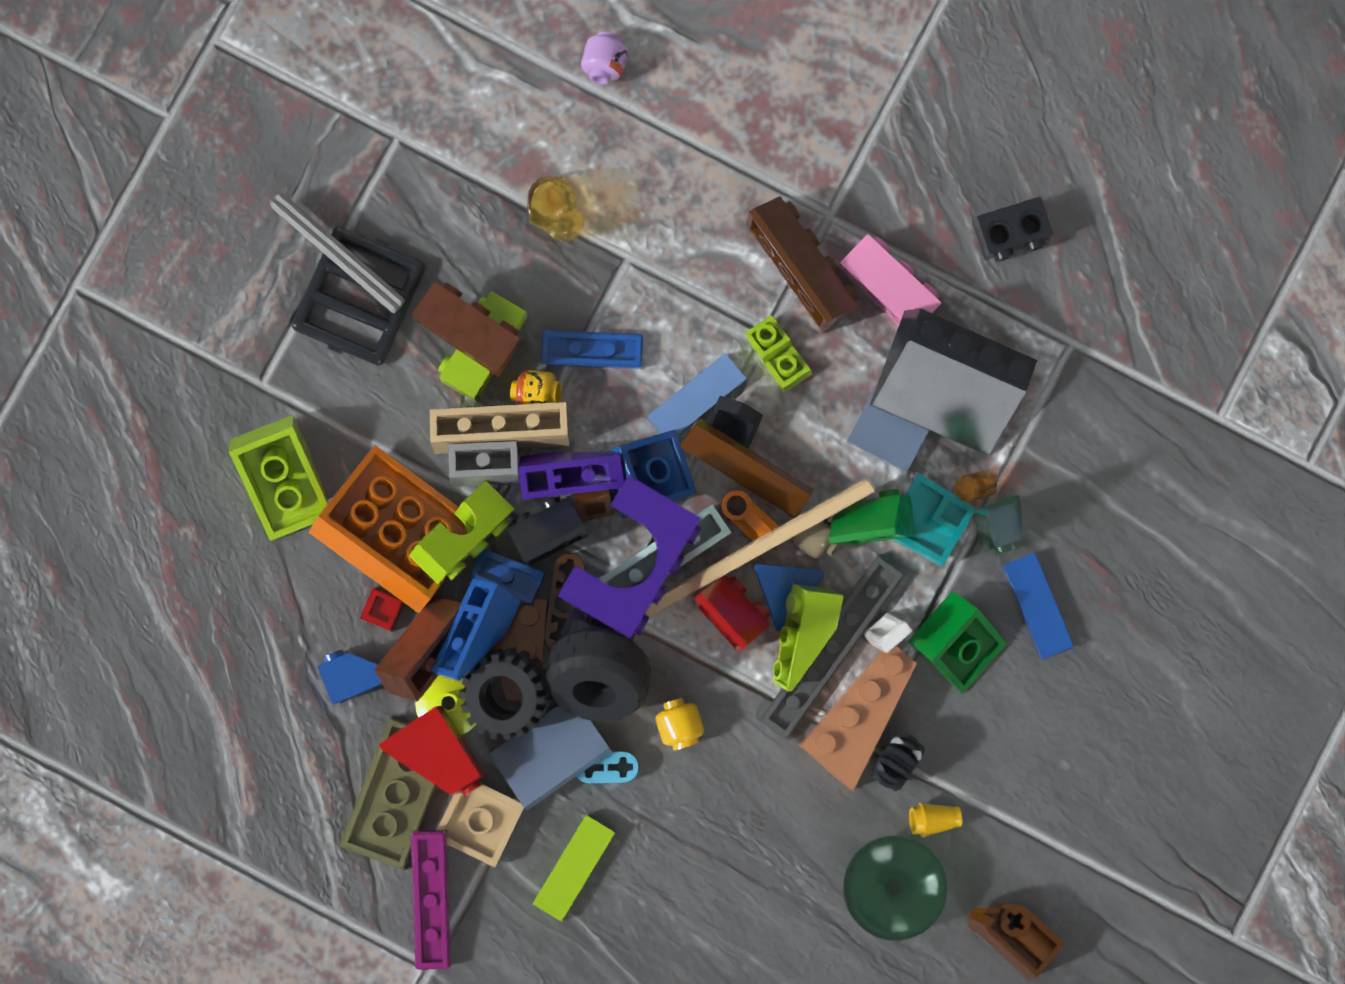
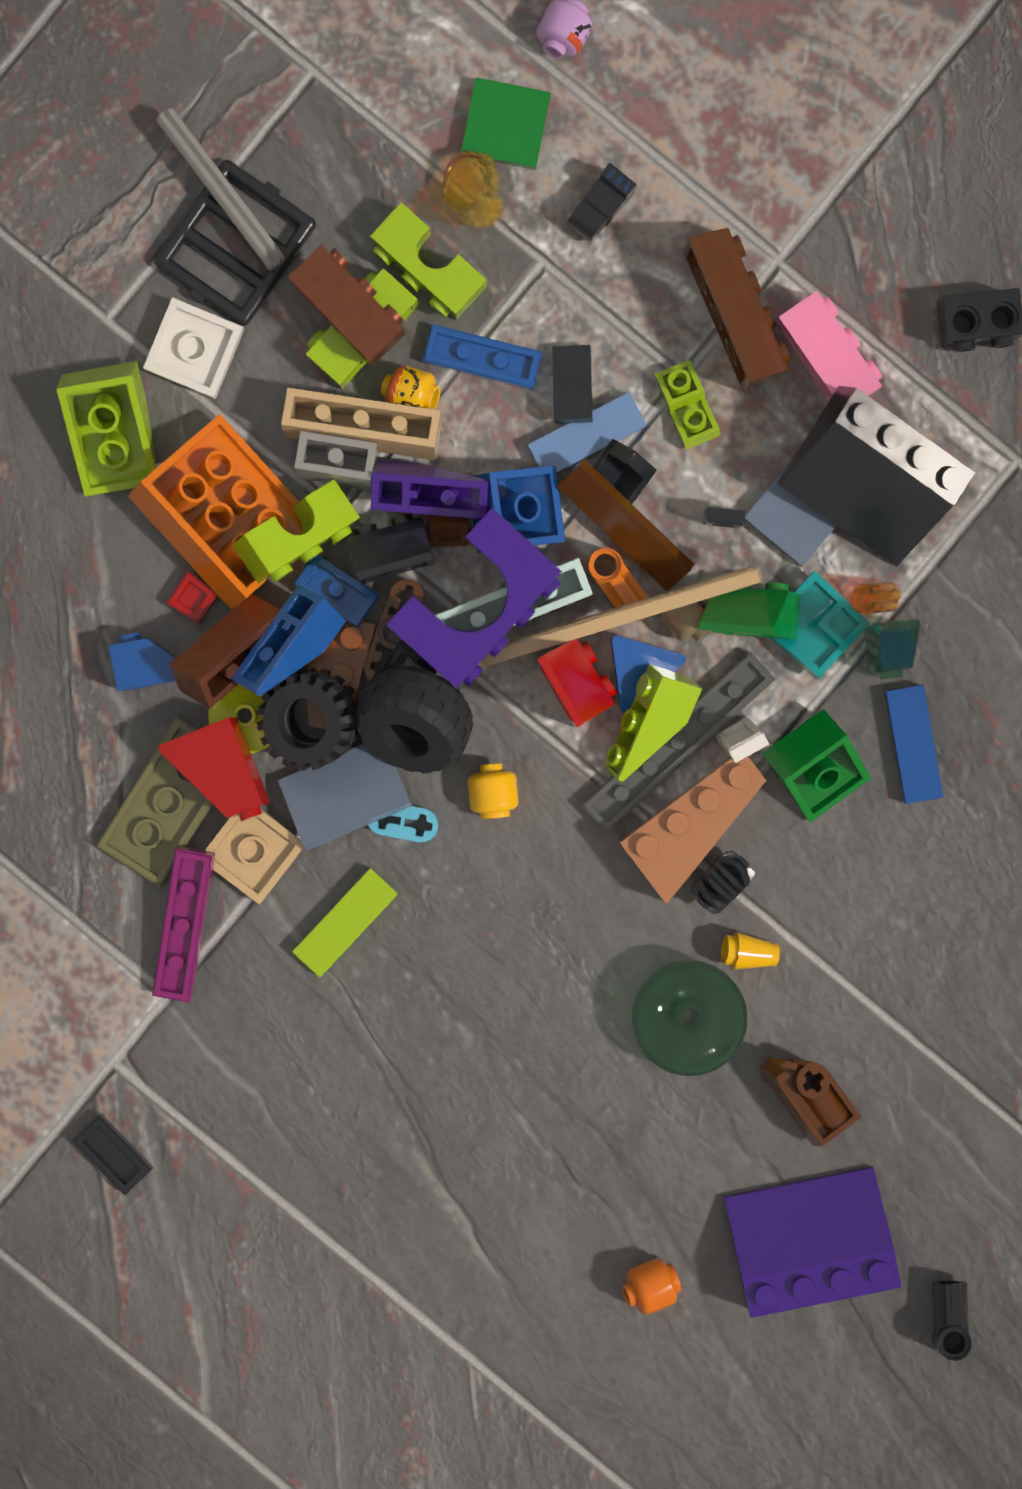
camera: 15 degrees right, 5 degrees up
none -> white plate [143,297,244,399]
none -> lime arch [370,202,487,320]
none -> green tile [461,77,551,170]
none -> black tile [552,345,593,424]
none -> black leg [567,163,637,242]
none -> black tile [703,507,746,528]

